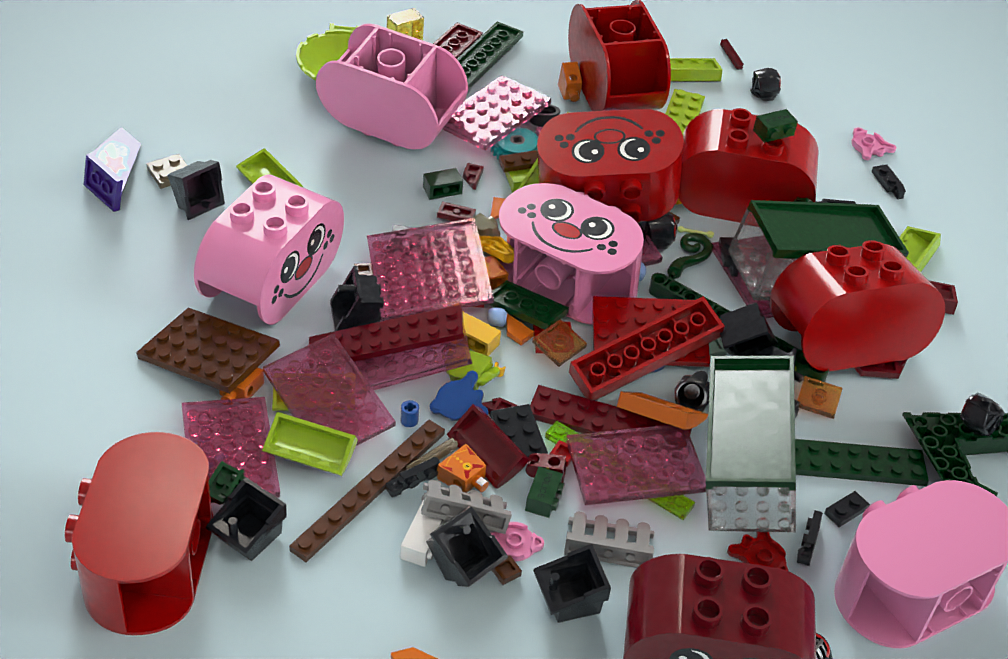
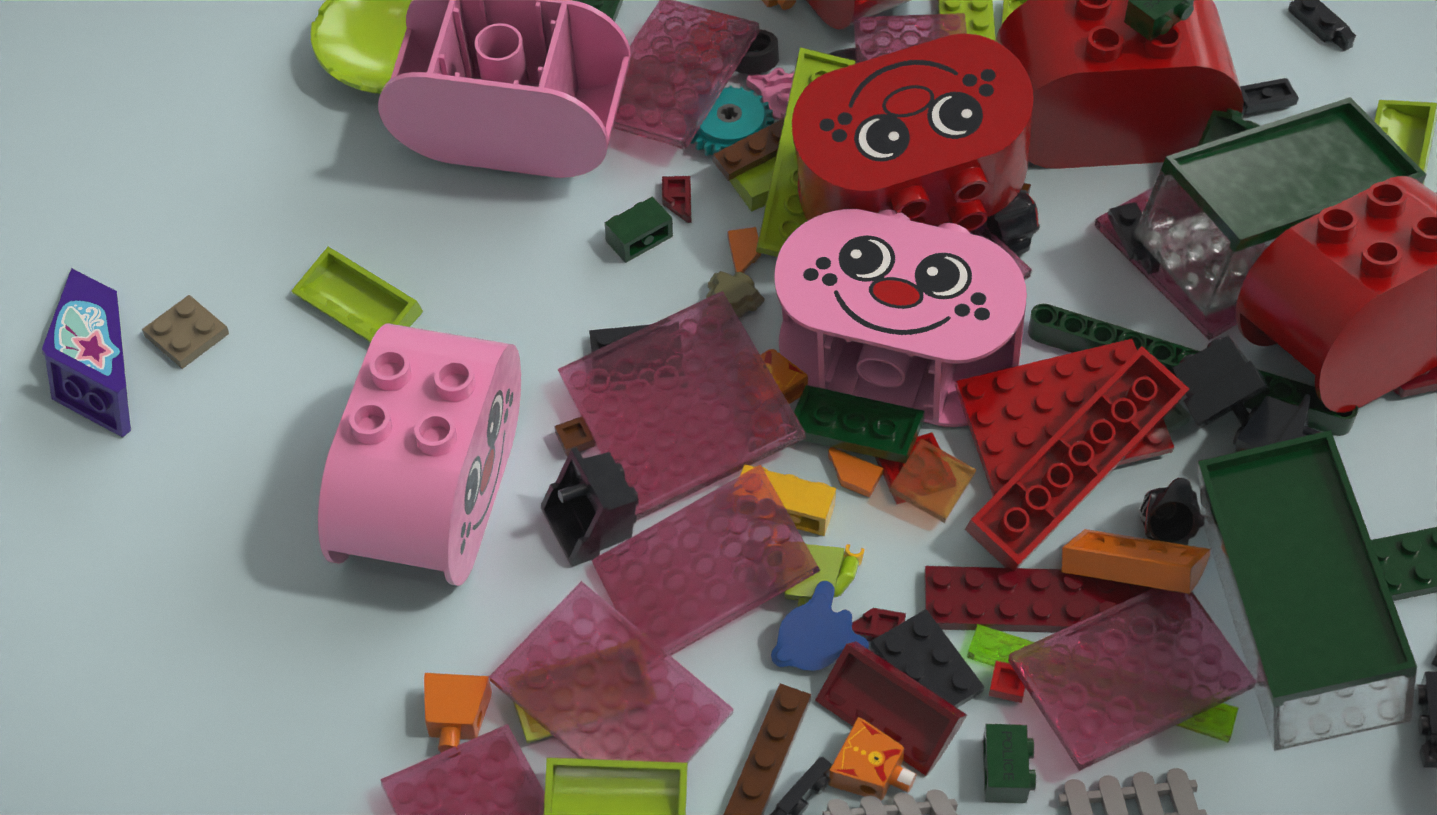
camera: 10 degrees left, 10 degrees up
reddish brown plate [136,307,280,394] -> none
black piece [167,160,225,220] -> none
dark red plate [309,304,465,371] -> none
blue piece [400,400,419,427] -> none
dark tan axle [406,438,458,470] -> none
dark red plate [437,201,476,225] -> none
yellow wing [466,235,514,263] -> none
light blue piece [487,307,507,327] -> none
dark red leg [525,453,566,483] -> none
dark green plant [667,233,713,279] -> none
yellowish green hinge [678,226,714,238] -> none
red tile [727,525,789,571] -> none
clear orange plate [797,376,843,419] -> none

